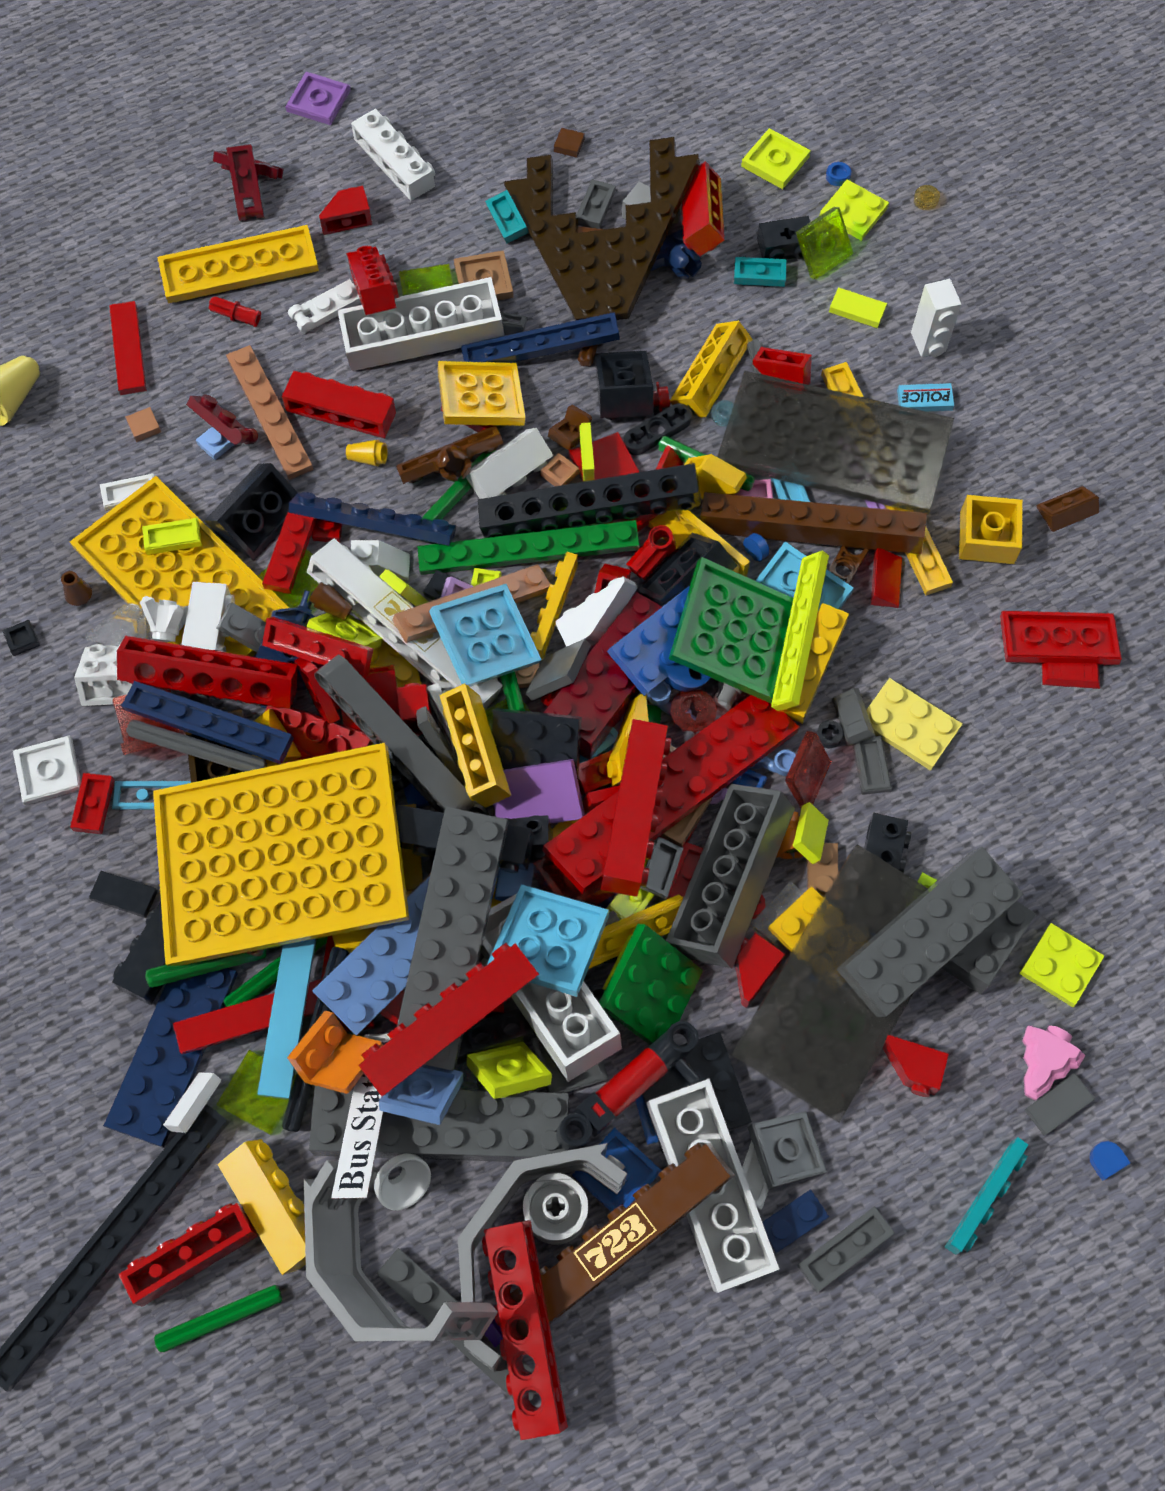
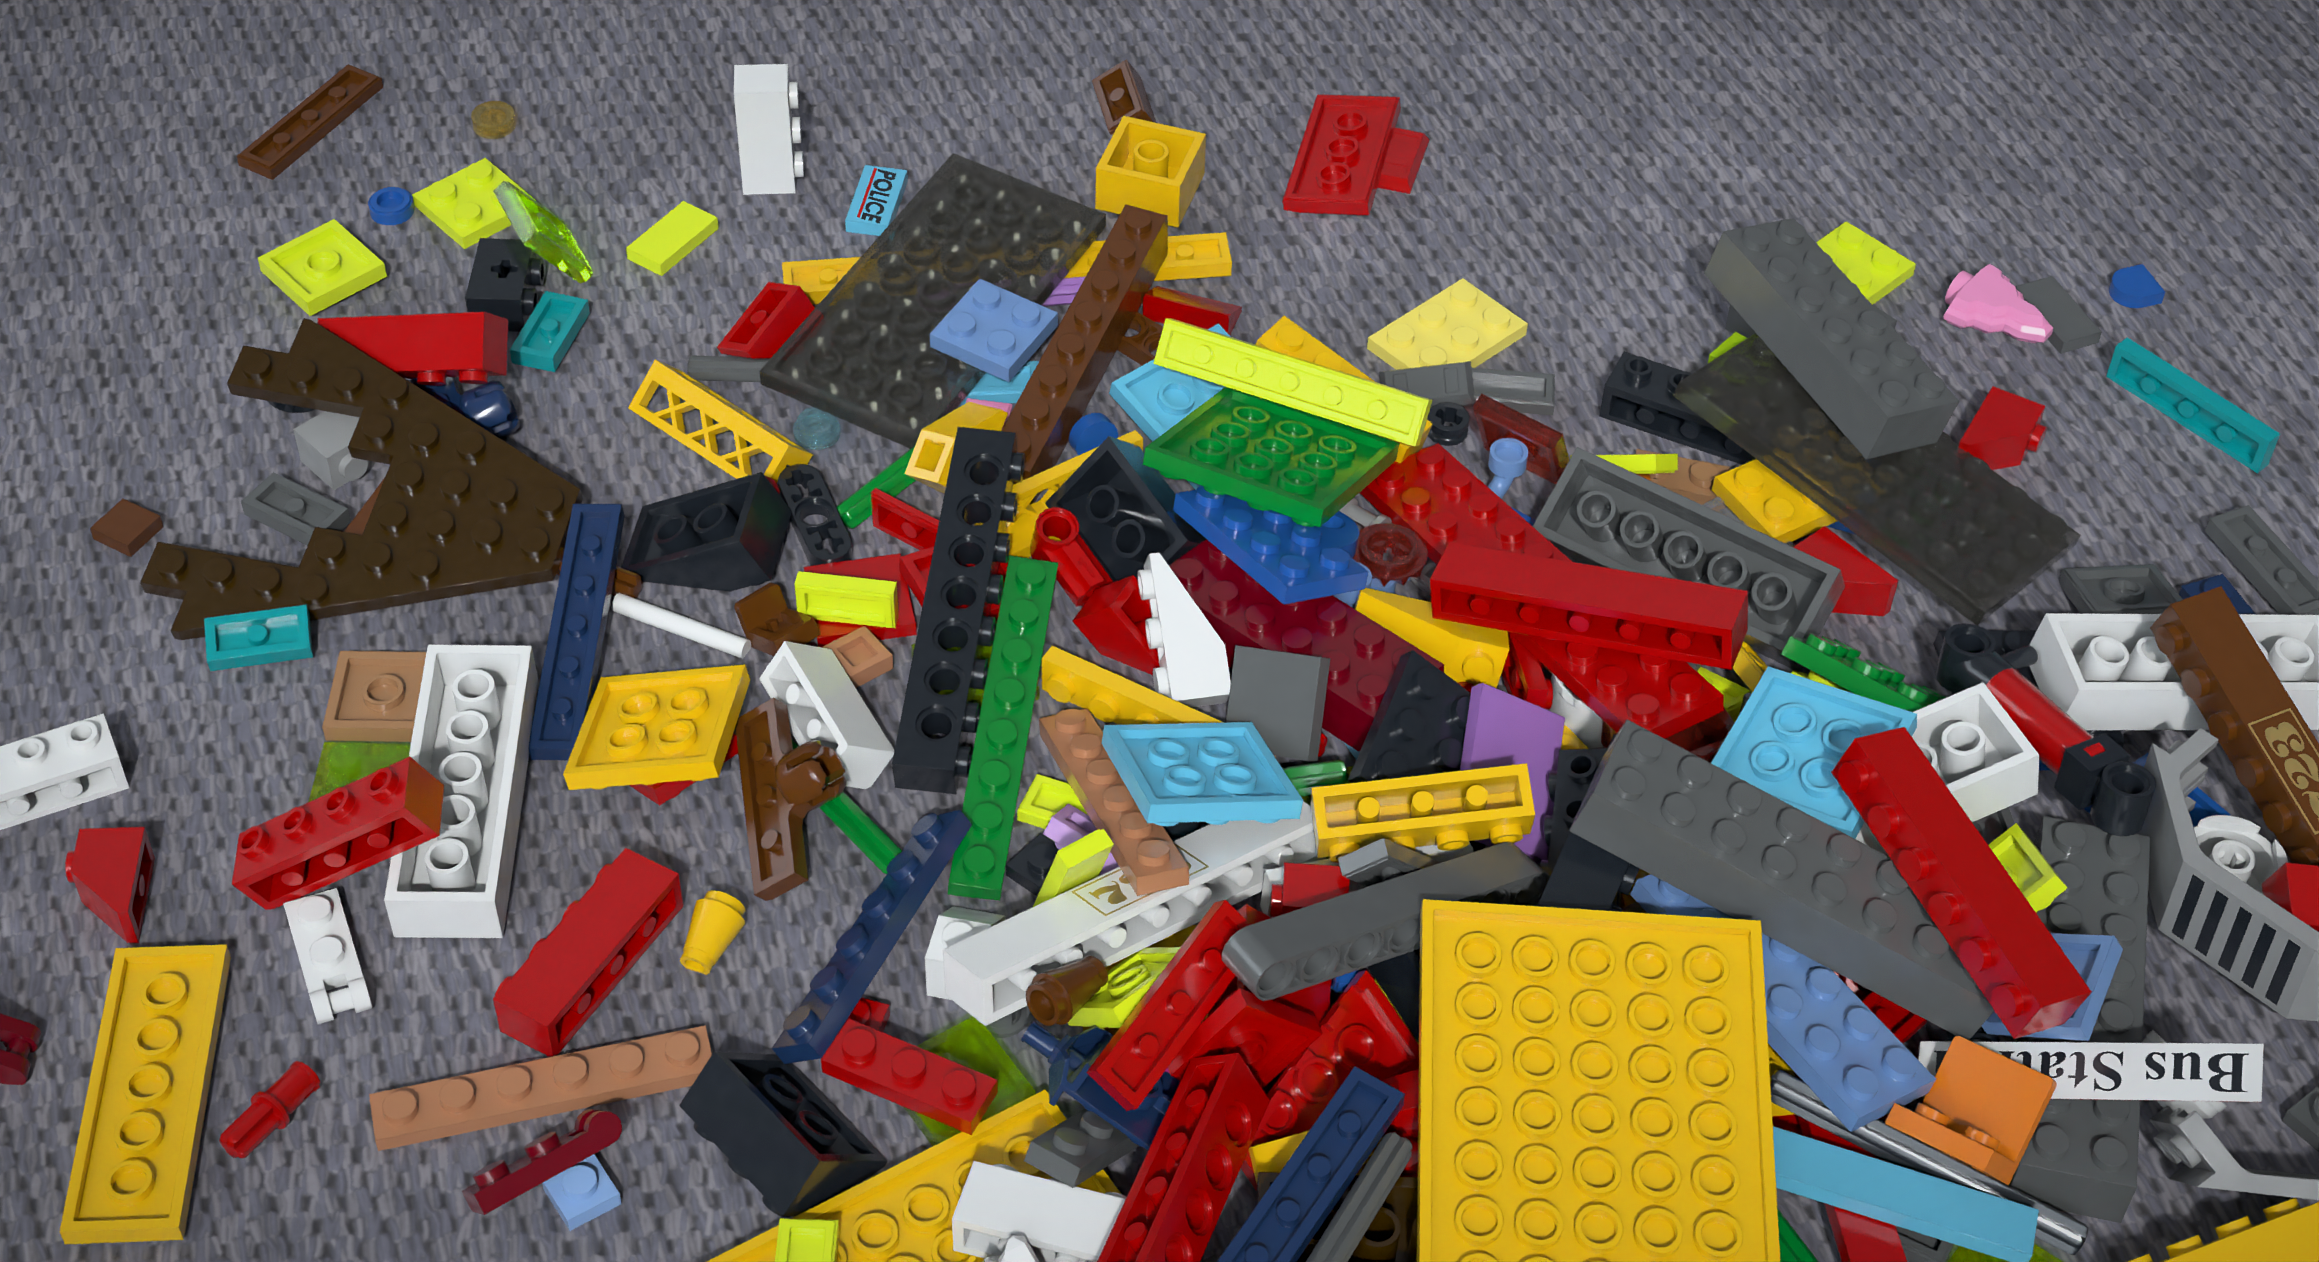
camera: 80 degrees left, 20 degrees down
none -> reddish brown tile [237,64,383,180]
none -> white bar [611,593,751,659]
none -> medium blue plate [930,279,1058,382]

